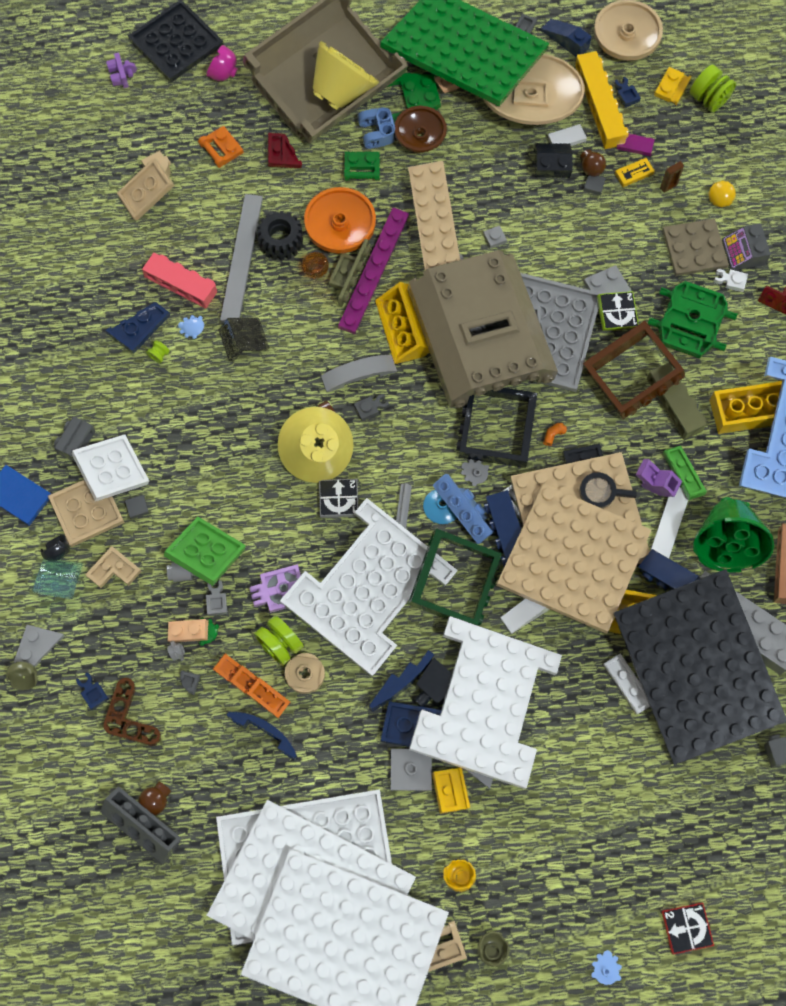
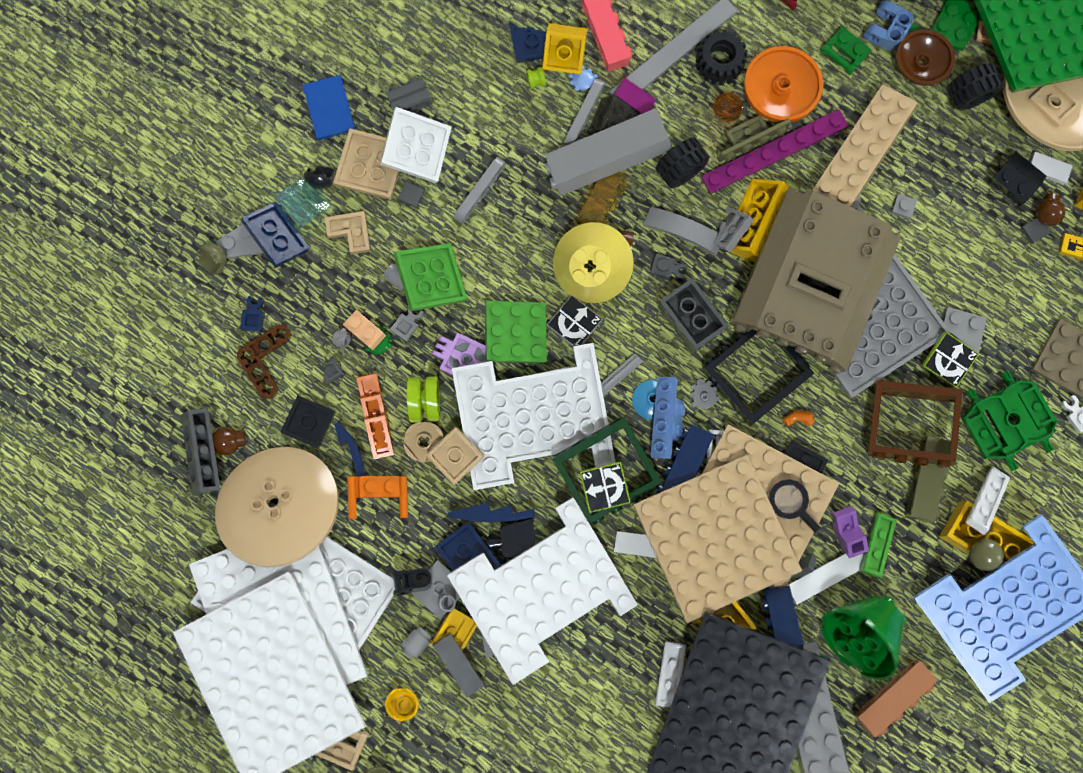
camera: 40 degrees right, 10 degrees up
none -> tan dish [215,447,339,567]
none -> plate [241,201,310,268]
none -> black plate [280,395,336,449]
none -> orange plate [347,476,408,519]
none -> black piece [391,568,433,596]
none -> light grey brick [401,626,432,659]
none -> tan tile [426,427,485,485]
none -> dark grey tile [432,633,484,697]
none -> light grey hinge [438,594,456,612]
none -> light grey beam [454,157,506,224]
none -> bright green plate [485,301,547,363]
none -> yellow slope [543,23,588,74]
none -> light grey brick [544,108,672,196]
none -> light grey beam [564,78,605,146]
none -> clear yellow brick [577,172,628,224]
none -> tile [579,461,631,513]
none -> magenta tile [613,78,656,114]
none -> black tyre [655,137,710,189]
none -> dark grey brick [657,278,729,354]
none -> light grey wing [715,206,754,253]
none -> dark grey tile [793,553,817,578]
none -> black tyre [947,63,1004,110]
none -> white tile [966,466,1010,535]
none -> olive hair [969,539,1004,571]

